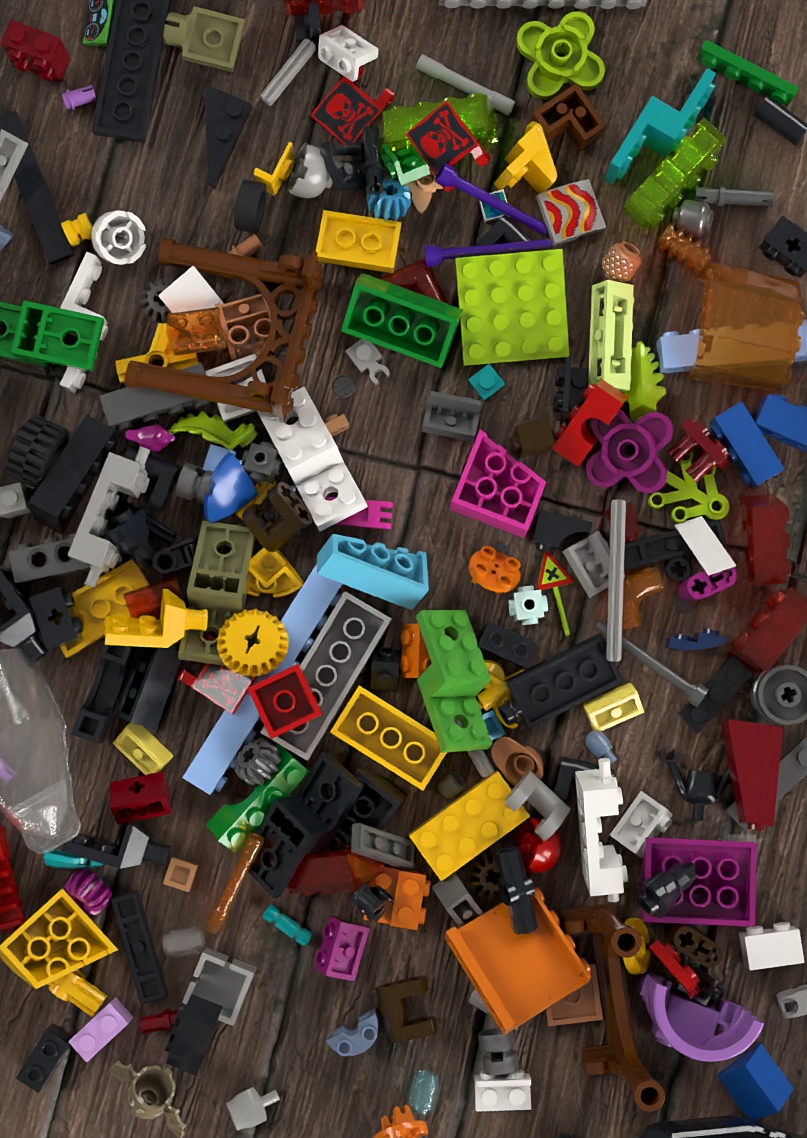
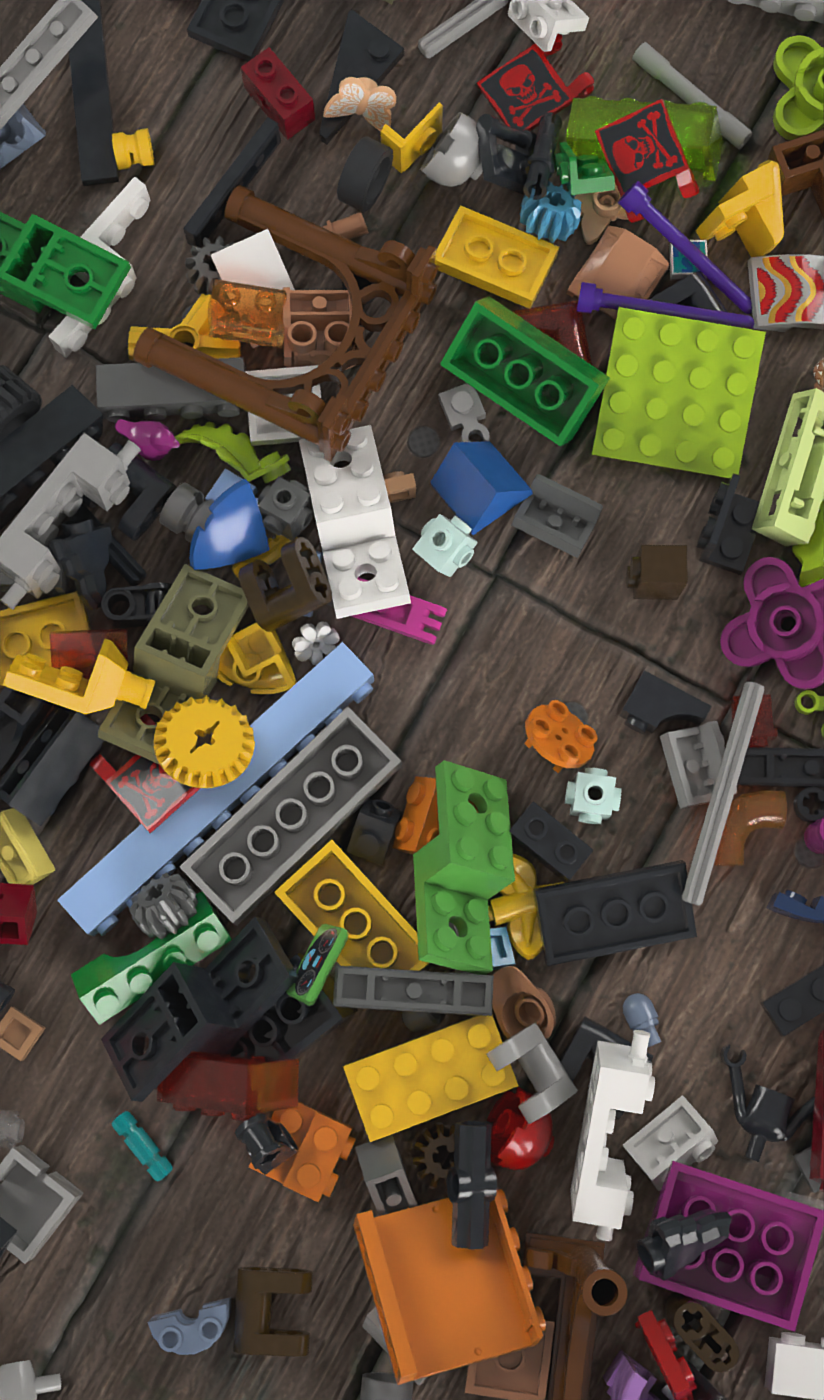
camera: 20 degrees right, 5 degrees down
white cylinder [91,210,146,265] -> none
clear orange piece [205,833,264,934] -> none
red brick [247,664,323,739] -> none
magenta bracket [315,916,370,981] -> none
medium azure wedge [317,534,429,610] -> none
dark grey tile [351,823,414,870] -> none
dark pink wedge [449,429,546,538] -> none
teal plate [468,364,505,402] -> none
black plate [498,700,522,726] -> none
piece [537,552,575,636] -> none
red arch [552,378,628,467] -> none
light yellow slope [582,683,644,731] -> none
dark grey piece [595,621,709,708] -> none
yellow tile [623,918,651,975] -> none
none -> black tile [183,117,281,248]
none -> dark red brick [241,47,315,140]
none -> slope [286,924,349,1006]
none -> white plant [292,622,340,665]
none -> light nougat animal [323,77,396,131]
none -> dark grey plate [333,965,494,1016]
none -> light aqua brick [412,514,478,577]
none -> blue slope [430,441,533,535]
none -> nougat slope [567,225,670,320]

